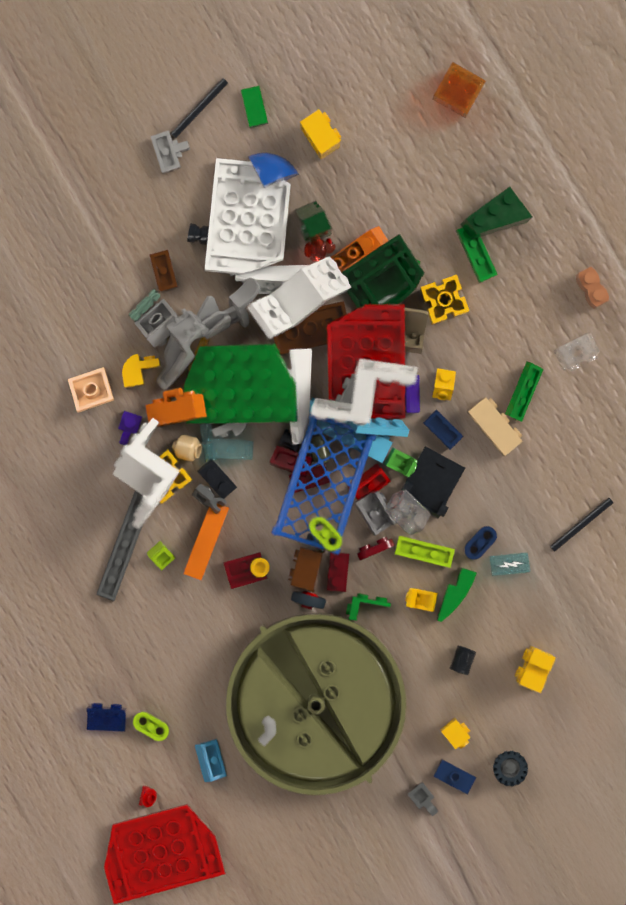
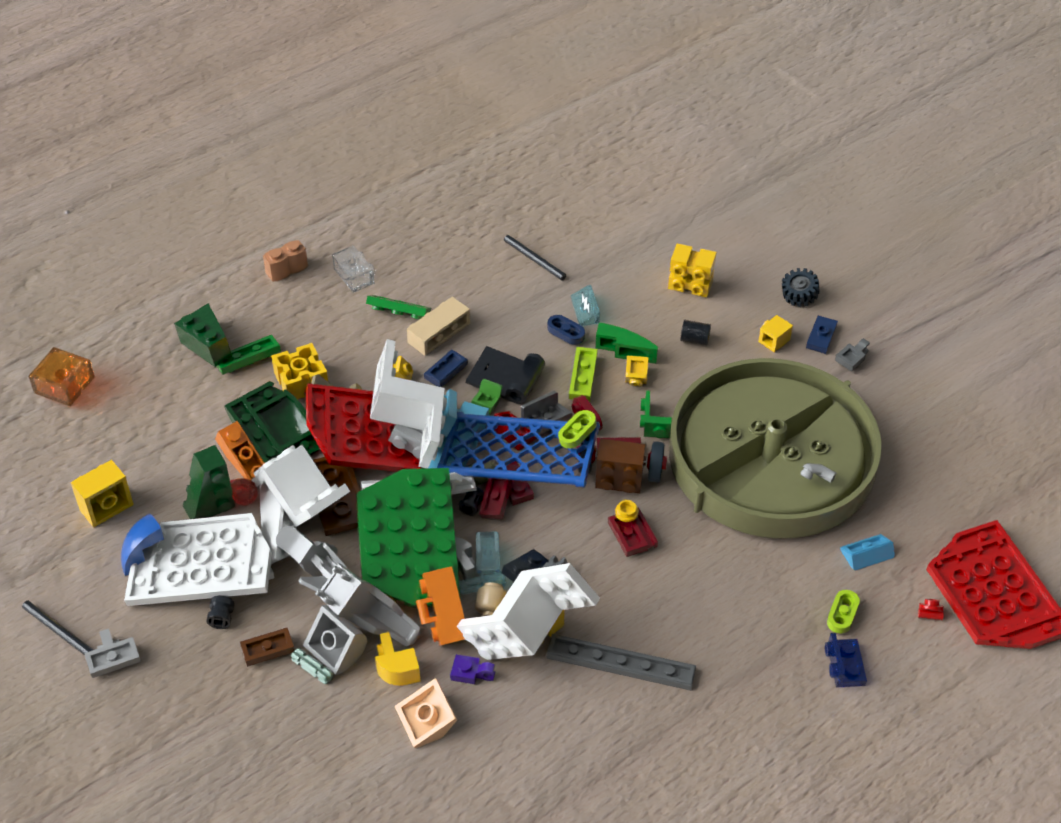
camera: 95 degrees left, 40 degrees down
lime slope [147,541,176,571] -> none
orange slope [183,504,229,580] -> none
green tile [241,86,268,128] -> none
clear brick [384,489,431,535] -> none

